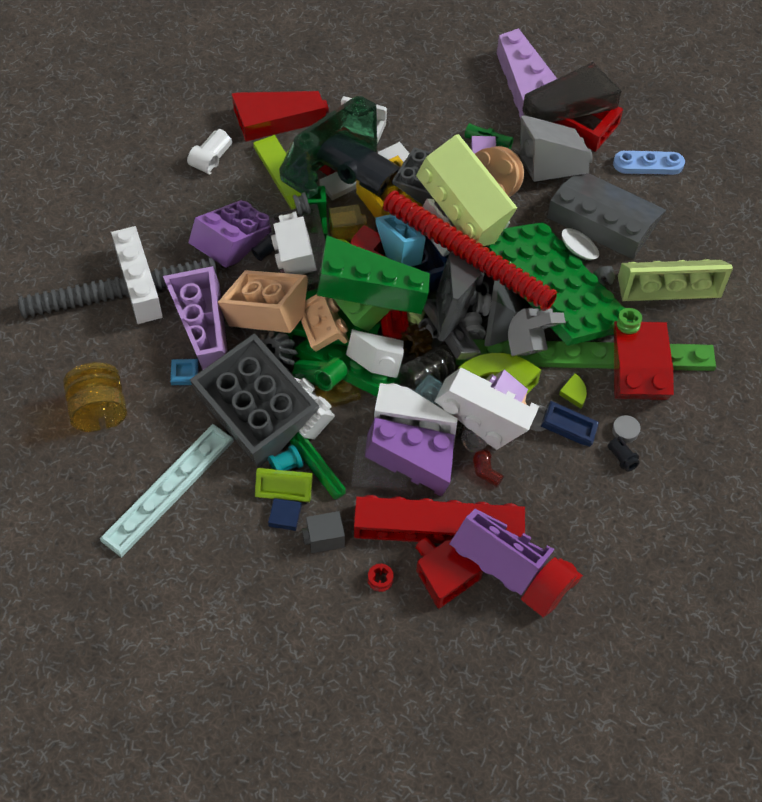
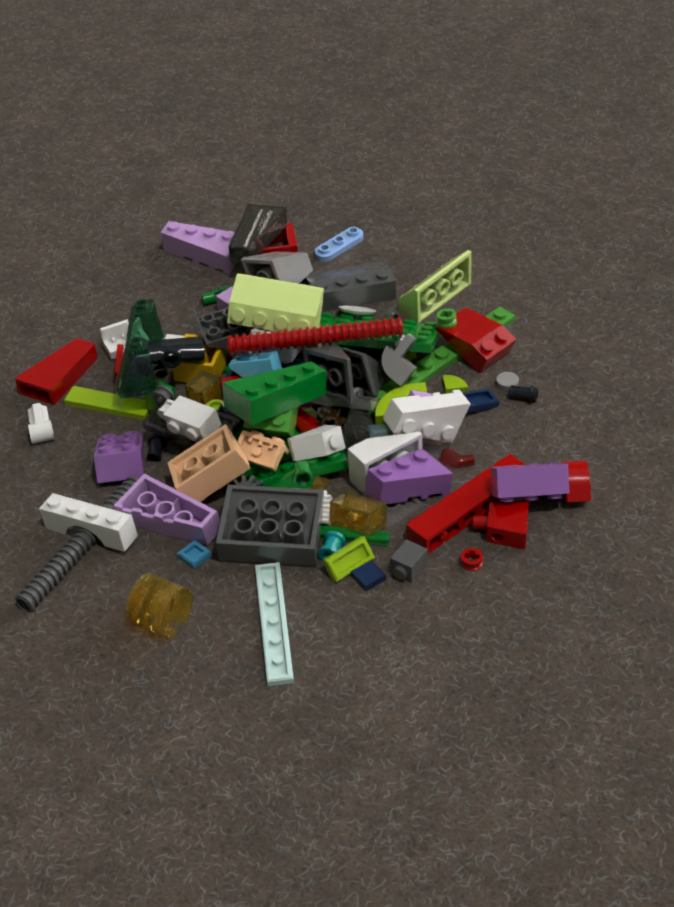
camera: 40 degrees left, 15 degrees down
none -> clear yellow brick [330,492,387,535]

